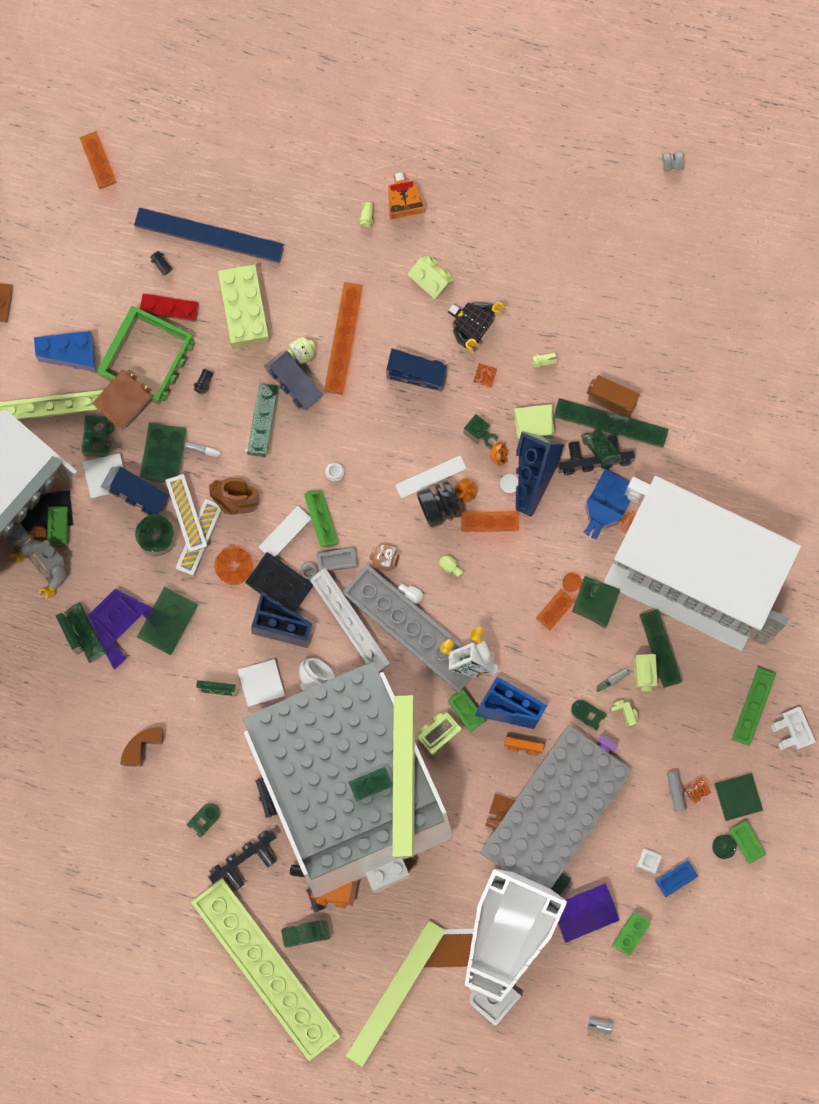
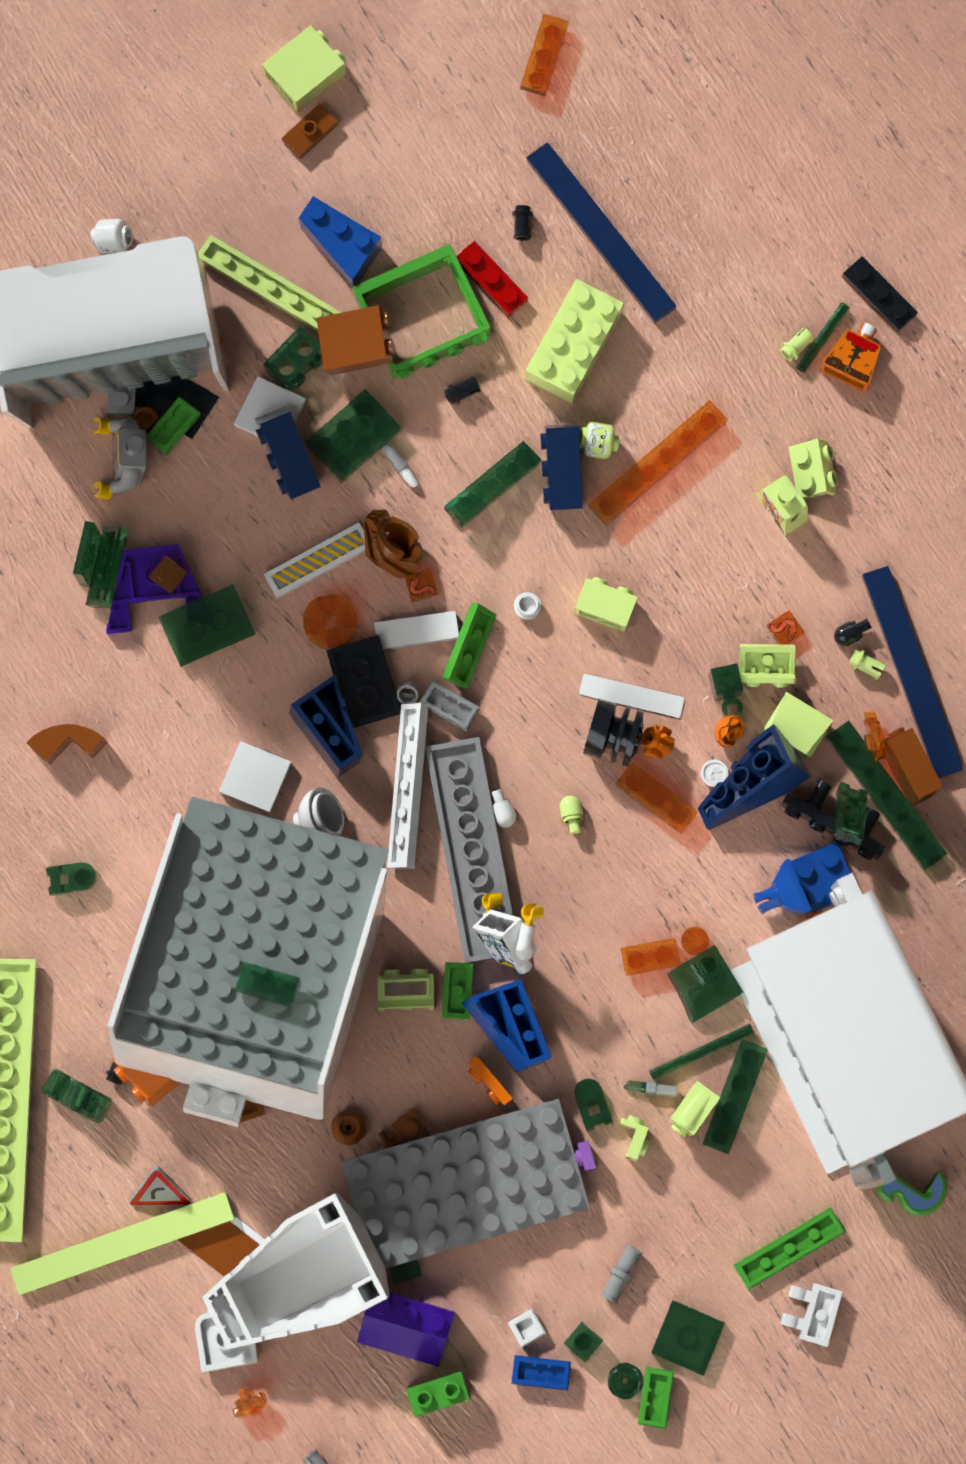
camera: 40 degrees right, 0 degrees up
clear green brick [135,514,176,556] -> none
tile [166,474,207,553] -> none
clear green tile [196,680,238,697] -> none
black plate [208,830,277,891] -> none
nougat head [370,544,399,571] -> none
dark blue wedge [386,348,447,392] -> none
yellowish green tile [393,695,415,858] -> none
black torso [448,302,506,354] -> none
clear orange wheel [684,777,711,804] -> none
none -> piece [129,1166,192,1206]
none -> clear orange tile [149,555,188,594]
none -> clear orange plant [232,1387,267,1418]
none -> dark orange plate [331,1110,367,1146]
none -> clear orange tile [405,568,438,603]
none -> clear green plate [563,1321,604,1362]
none -> yellowish green brick [574,577,638,632]
none -> clear green piece [649,1023,754,1081]
none -> yellowish green bracket [739,644,796,687]
none -> yellowish green torso [756,475,808,536]
none -> clear green piece [796,302,850,373]
none -> black cylinder [834,619,872,647]
none -> black plate [842,256,918,333]
none -> dark blue tile [862,566,963,779]
none -> clear orange plate [864,711,886,761]
none -> animal [875,1171,948,1216]

